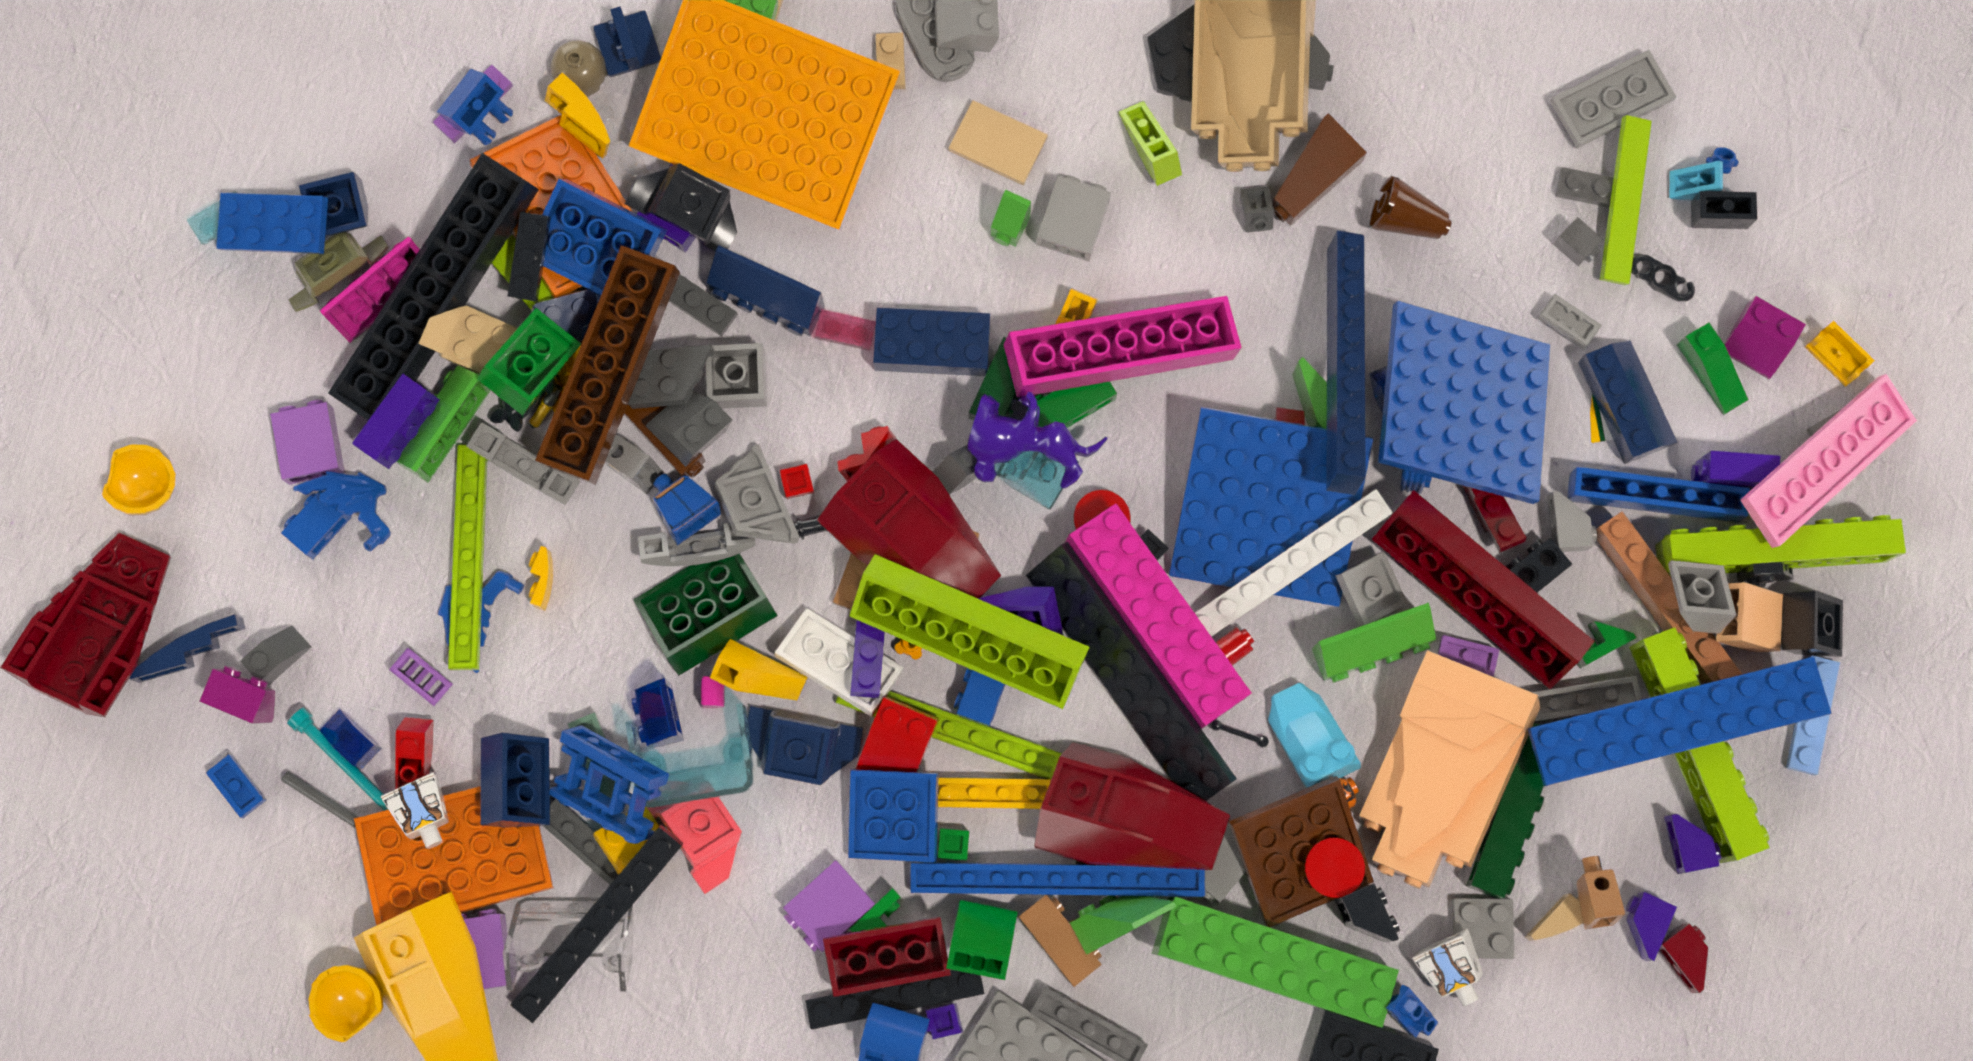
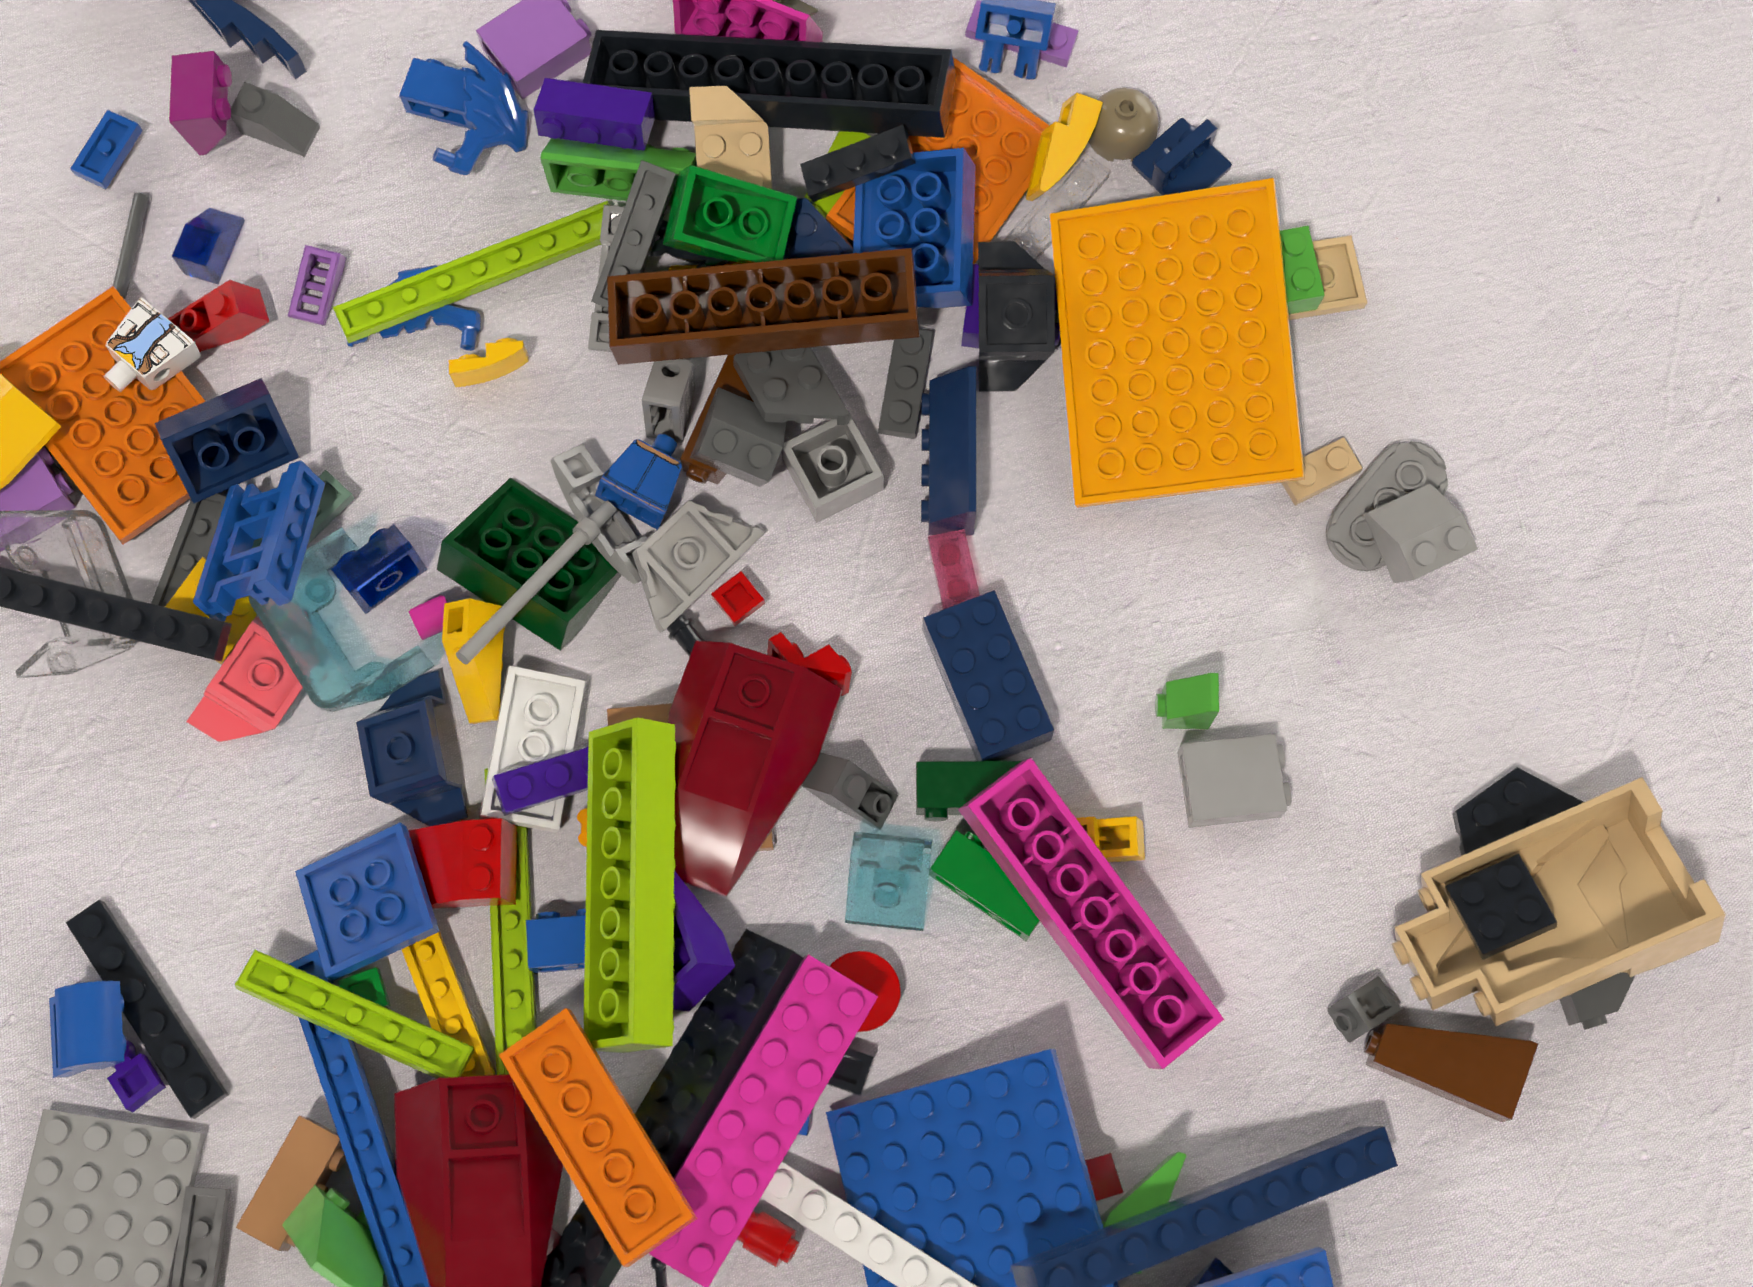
camera: 65 degrees right, 5 degrees down
teal piece [287,707,389,811] -> none
medium lavender brick [783,860,875,953] -> none
dark red slope [823,916,951,997] -> none
green slope [850,888,901,932] -> none
green brick [946,900,1018,980] -> none
tan tile [949,100,1048,186] -> none
dark purple animal [967,392,1108,488] -> none
lime slope [1119,101,1182,186] -> none
reddish brown cone [1369,176,1452,239] -> none
none -> lime tile [235,950,474,1079]
none -> light grey bar [456,501,616,664]
none -> orange plate [499,1008,698,1268]
none -> dark grey plate [591,160,679,308]
none -> black plate [1445,854,1557,960]

